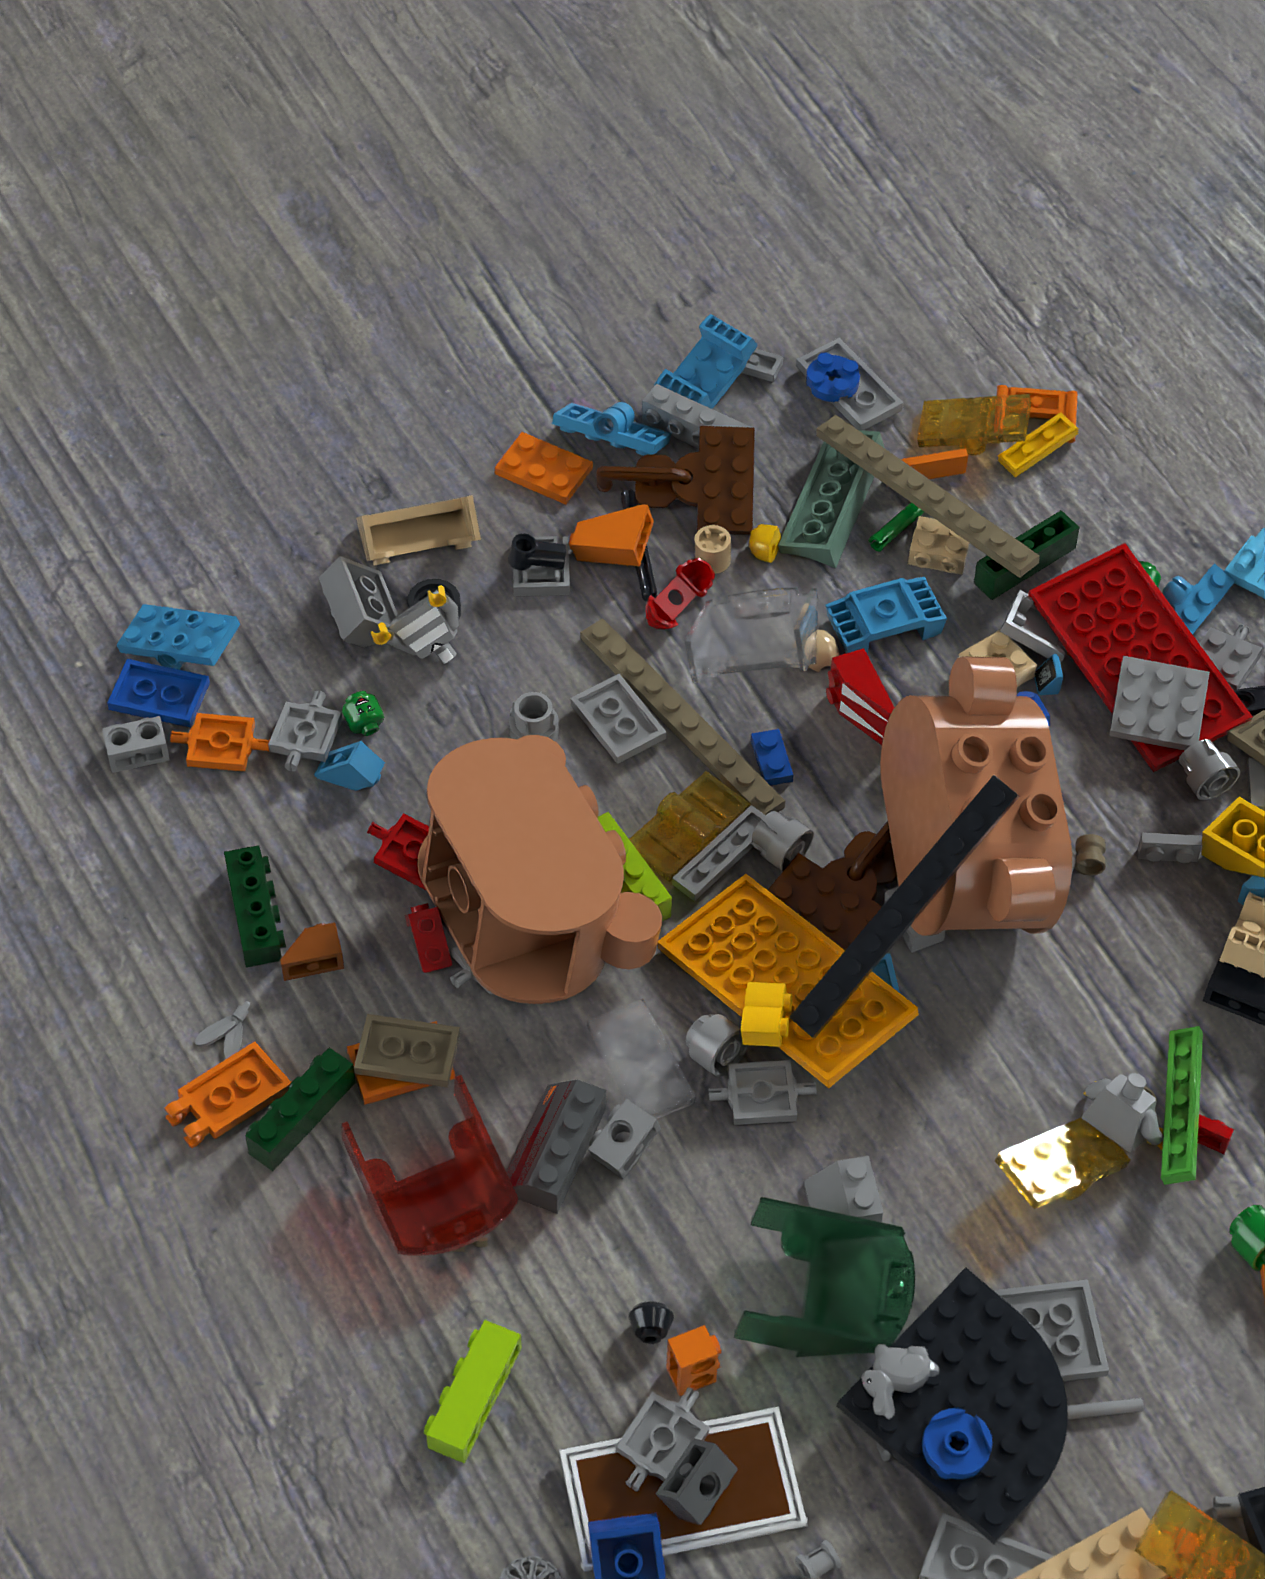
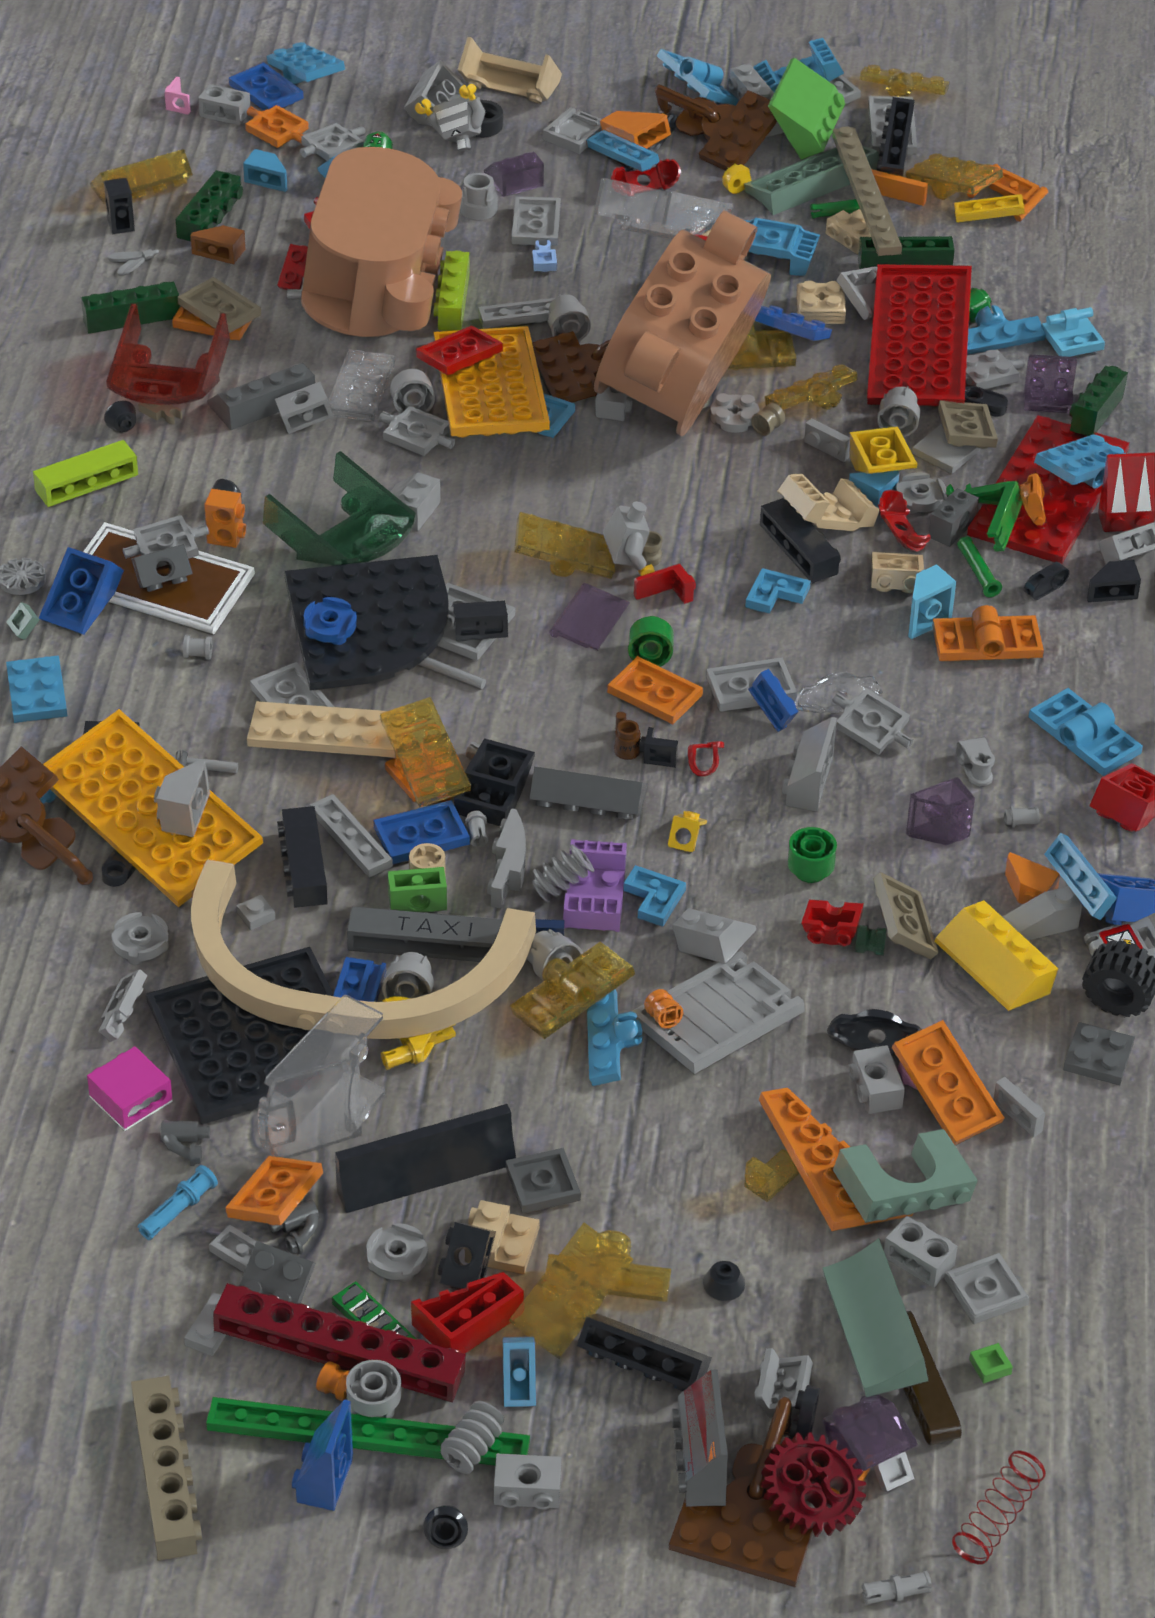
camera: 35 degrees right, 10 degrees down
orange tile [165,1041,291,1148] -> none
orange plate [495,432,593,505] -> none
black piece [508,533,566,571] -> none
dark tan plate [580,618,785,815] -> none
clear yellow plate [629,771,750,882] -> none
tan piece [695,525,731,574] -> none
yellow brick [741,982,792,1047] -> none
blue plate [751,729,794,786] -> none
black plate [789,775,1020,1038] -> none
blue plate [806,352,860,402] -> none
light grey animal [861,1344,939,1419] -> none
slope [1034,654,1063,695] -> none
light grey plate [1109,656,1210,751] -> none
bright green tile [1161,1026,1203,1185] -> none
none -> clear yellow slope [90,149,193,204]
none -> black brick [104,177,135,234]
none -> black cone [104,400,136,433]
none -> bright pink bracket [165,76,190,115]
none -> dark azure slope [243,149,287,192]
none -> red plate [416,325,503,375]
none -> black hinge [453,600,508,641]
none -> clear purple slope [484,152,544,197]
none -> light blue plate [532,240,557,272]
none -> clear purple piece [549,583,630,651]
none -> dark azure plate [587,130,660,172]
none -> clear yellow plate [765,365,858,410]
none -> bright green slope [768,57,845,160]
none -> clear yellow plate [860,65,950,97]
none -> black brick [876,97,915,177]

